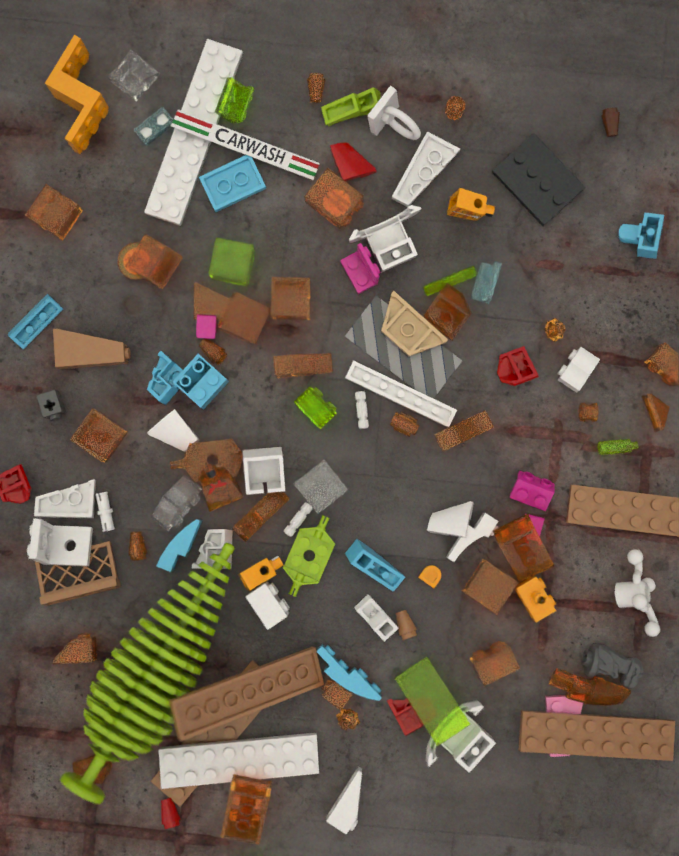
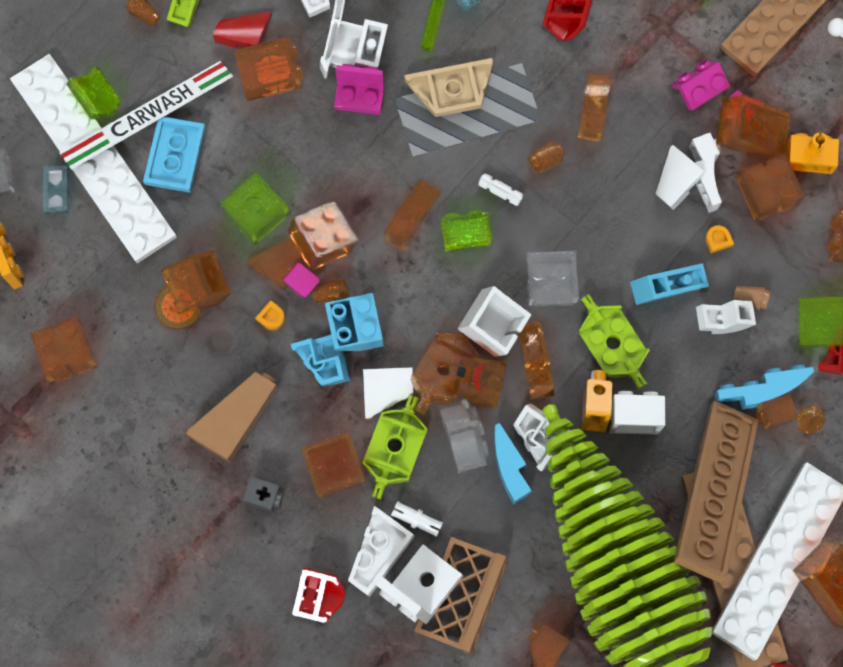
camera: 55 degrees left, 10 degrees down
medium azure slope [8,294,63,349] -> none
clear orange cone [128,532,148,561] -> none
clear orange piece [271,277,311,320] -> none
white axle [284,502,313,537] -> none
white plate [345,361,457,428] -> none
clear orange slope [423,283,472,341] -> none
none -> light orange tile [255,300,285,330]
none -> lime plate [362,395,428,500]

